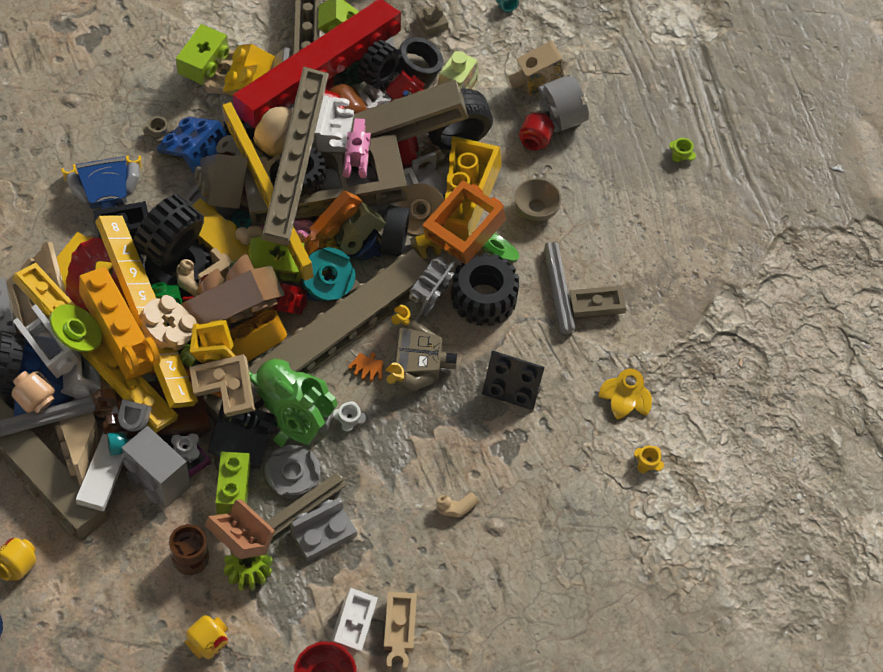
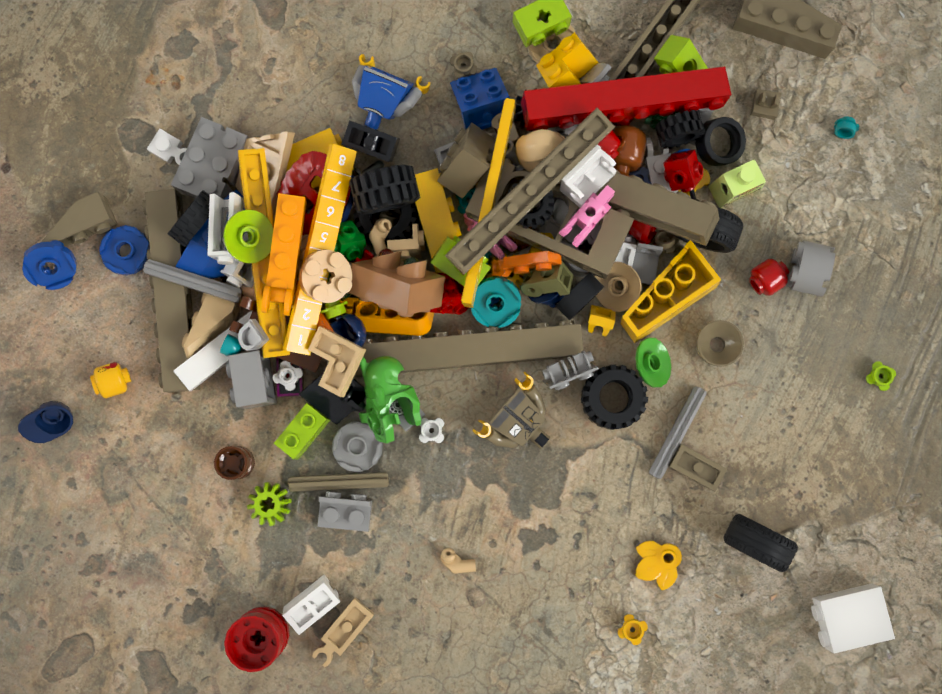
camera: 45 degrees right, 25 degrees up
light nougat head [12,371,55,414] -> none
yellow head [184,615,229,659] -> none
yellow bracket [190,323,235,364] -> none
yellow tile [197,320,234,350] -> none
nougat bracket [205,499,275,559] -> none
tan arm [235,226,263,245] -> none
orange piece [348,352,384,382] -> none
orange window [422,180,506,264] -> none
black hinge [482,350,545,410] -> none
tan torso [506,40,564,96] -> none
none -> black tyre [723,514,798,572]
none -> white brick [811,583,895,653]

